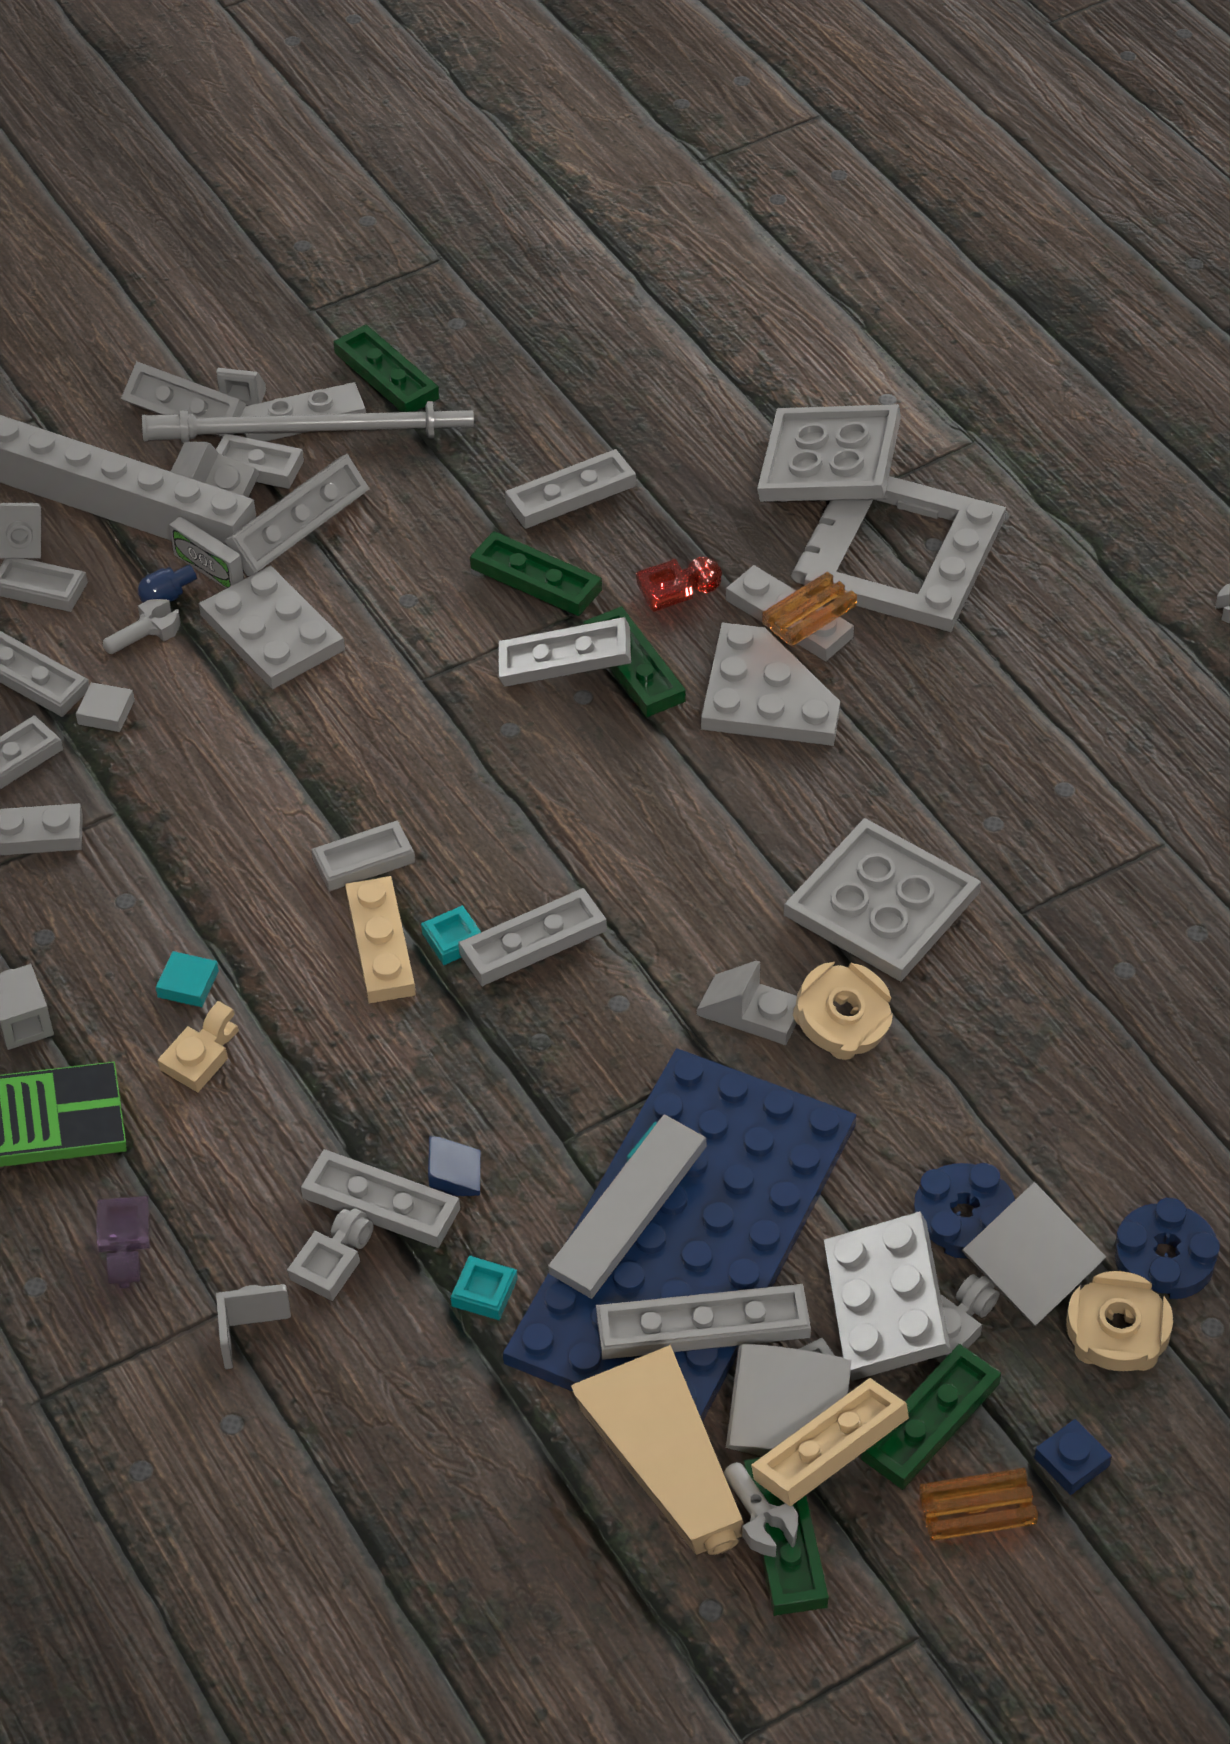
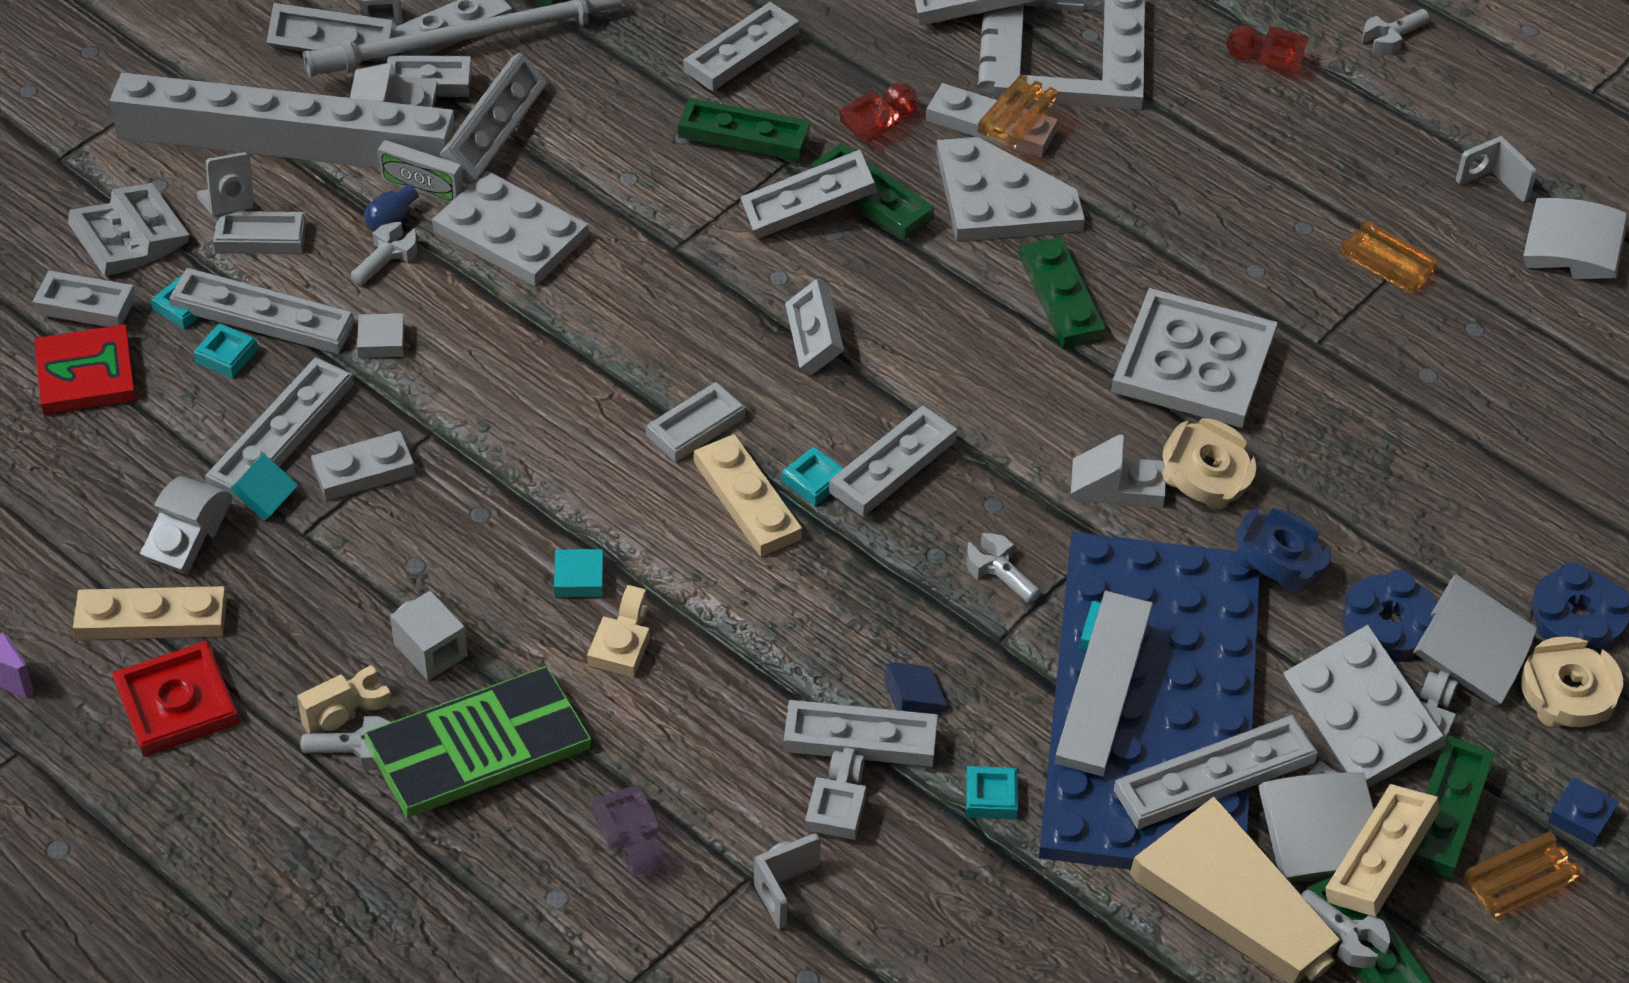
camera: 20 degrees left, 0 degrees up
none -> light grey plate [785,279,844,375]
none -> light grey bar [966,533,1041,604]
none -> dark green plate [1019,237,1106,349]
none -> clear red plate [1226,25,1309,75]
none -> dark blue plate [1235,508,1331,593]
none -> clear orange tile [1340,220,1439,294]

